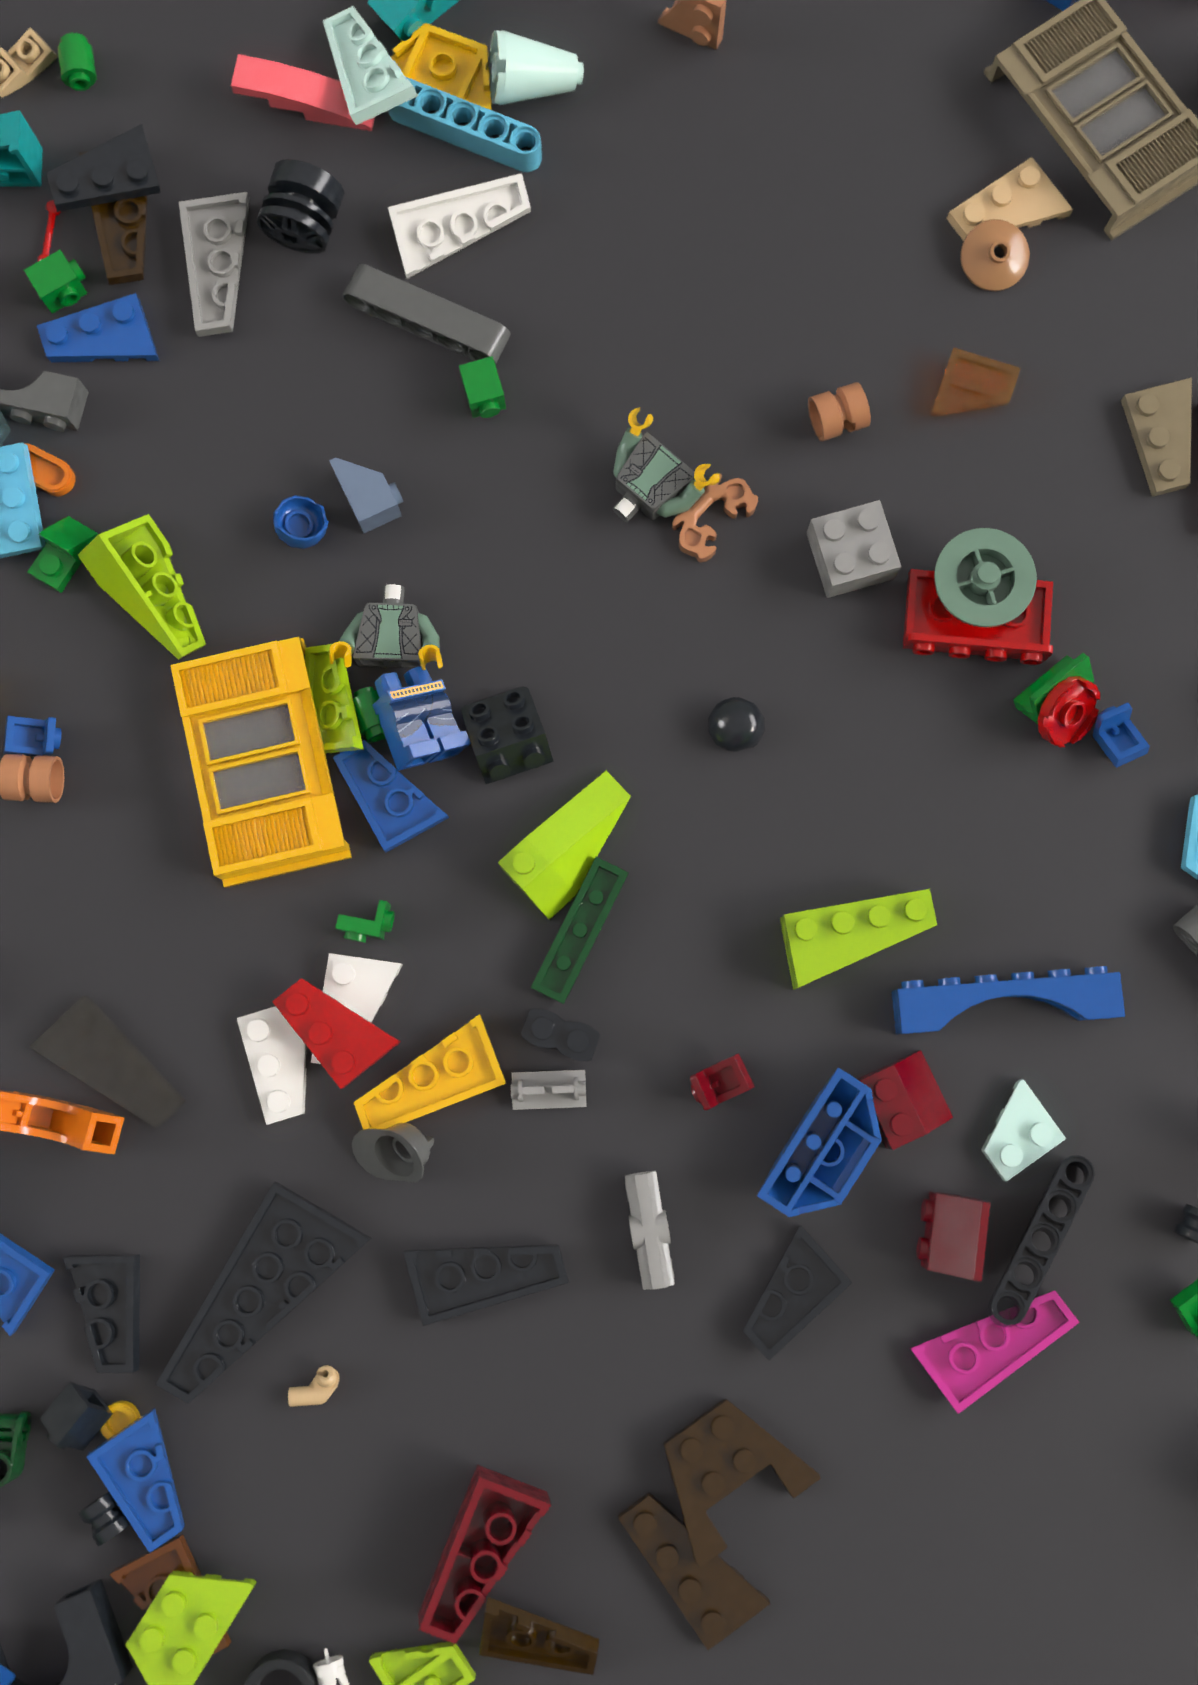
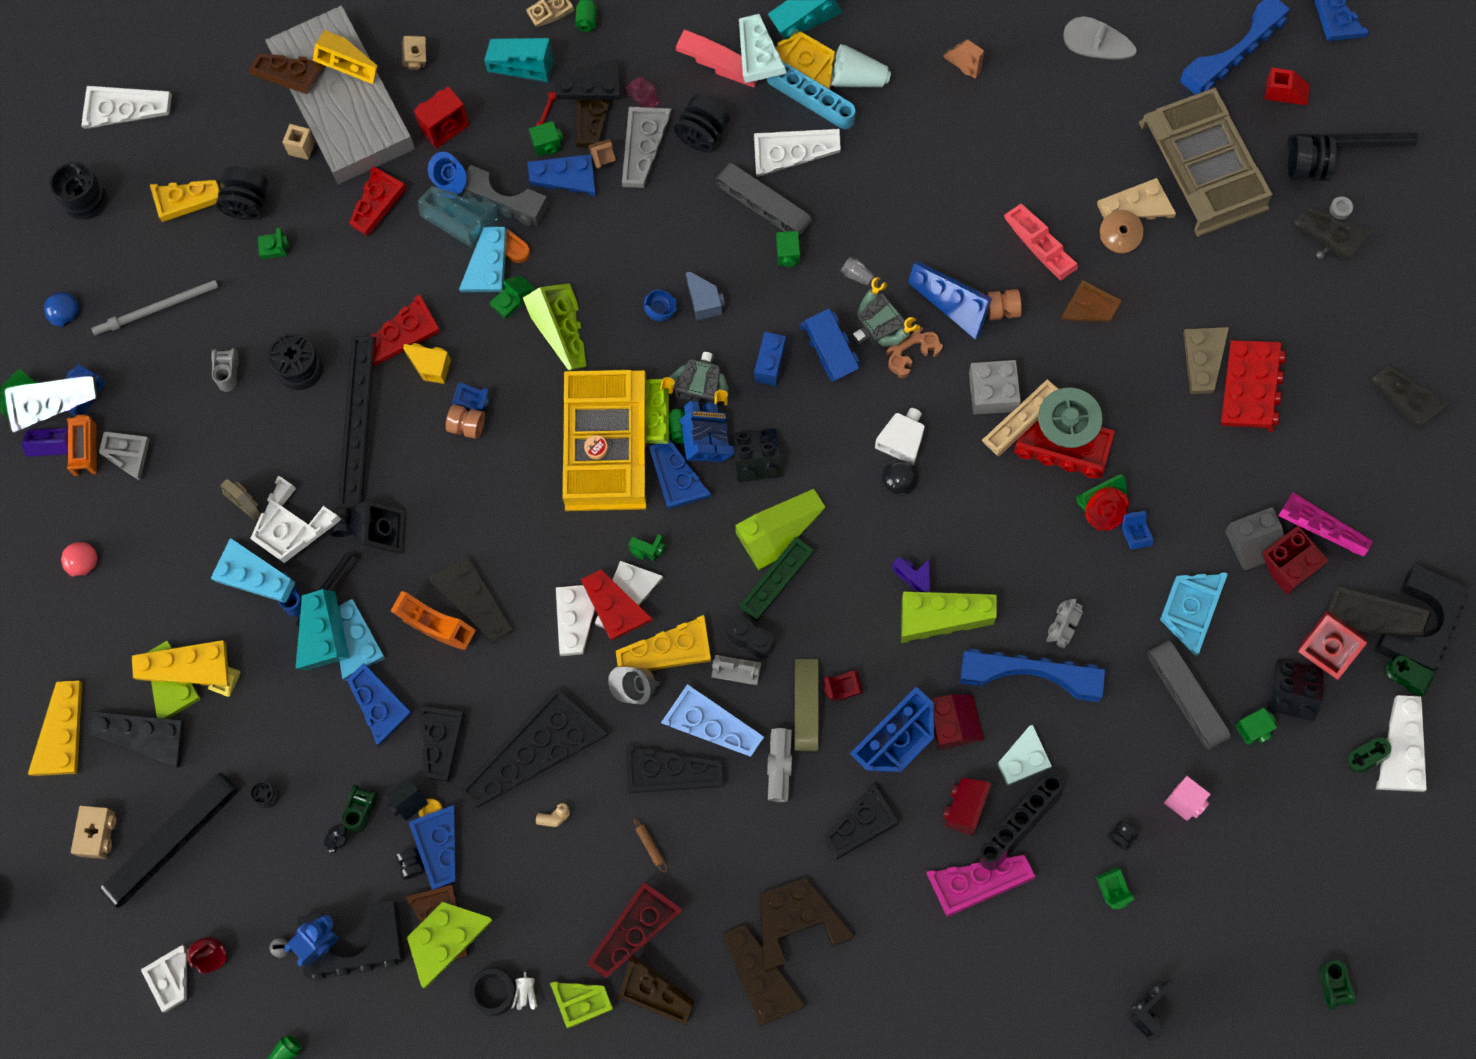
camera: 15 degrees right, 10 degrees down
none -> tile [584,435,608,459]
none -> medium nougat panel [589,139,616,169]
none -> clear pink bracket [625,77,659,108]
none -> medium nougat piece [634,819,667,872]
none -> light blue wing [661,684,765,757]
none -> blue brick [754,332,786,386]
none -> olive slope [795,659,818,751]
none -> blue wedge [799,309,859,382]
none -> clear cone [840,257,874,286]
none -> white torso [875,408,925,466]
none -> dark purple slope [892,557,930,592]
none -> wing [908,261,992,339]
none -> tan tile [982,379,1058,457]
none -> coral slope [1004,204,1078,281]
none -> light grey hinge [1046,599,1083,648]

